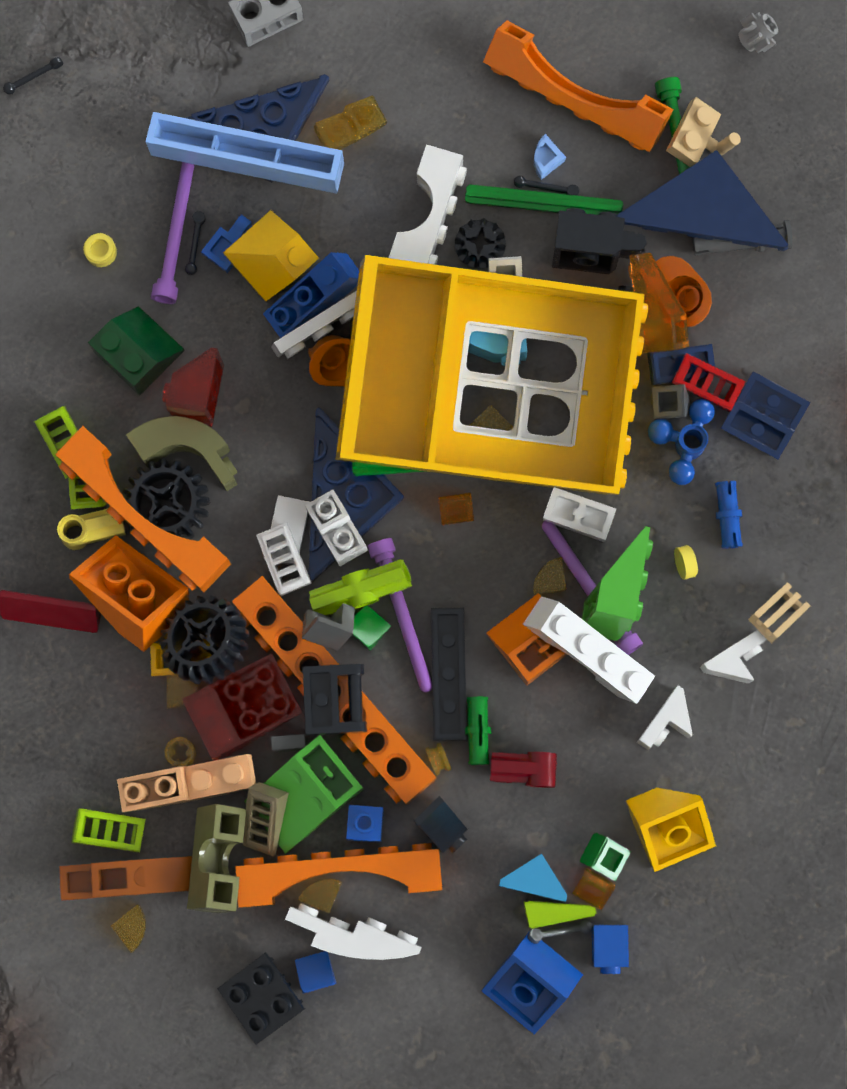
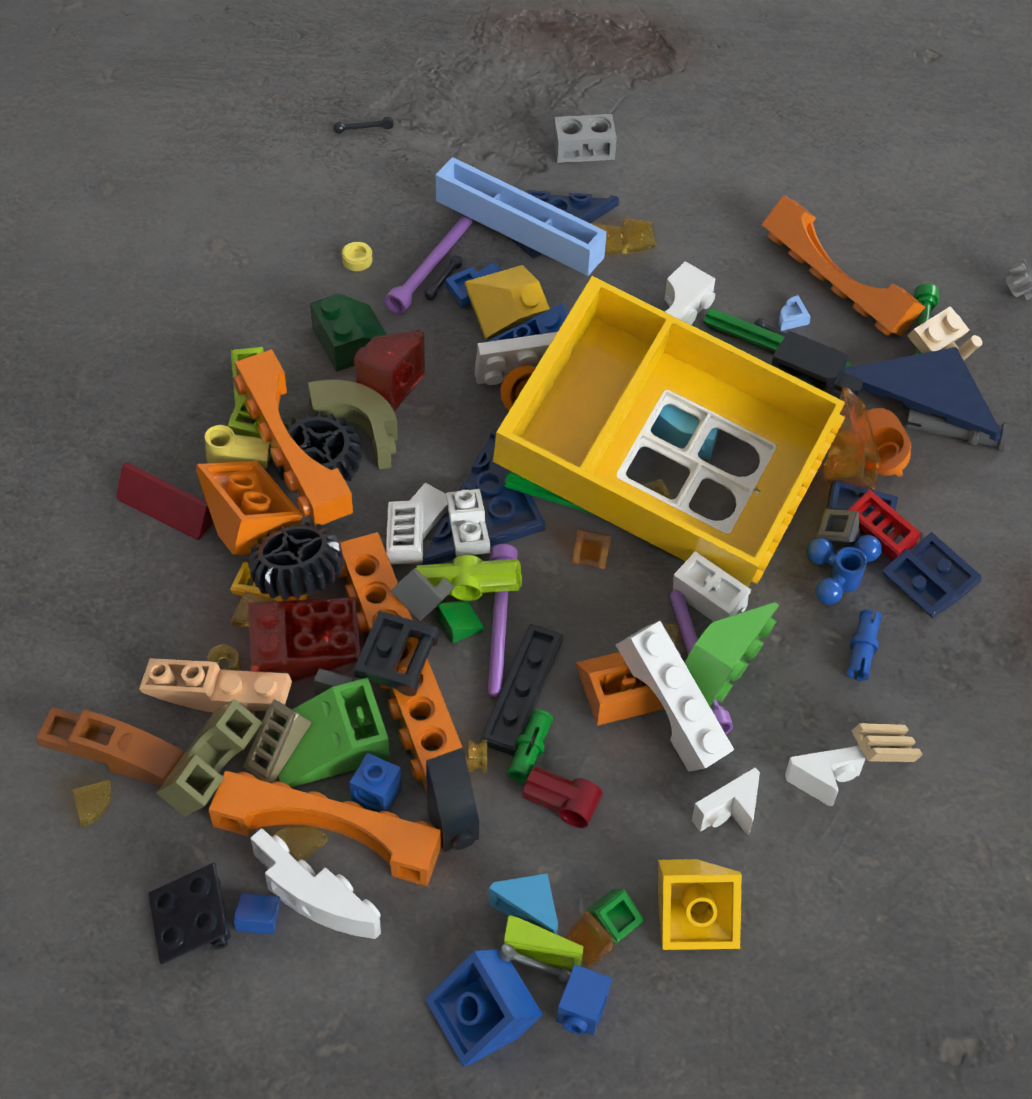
camera: 15 degrees right, 25 degrees down
lime slope [71,808,146,853] -> none
light yellow tile [674,545,698,580] -> none

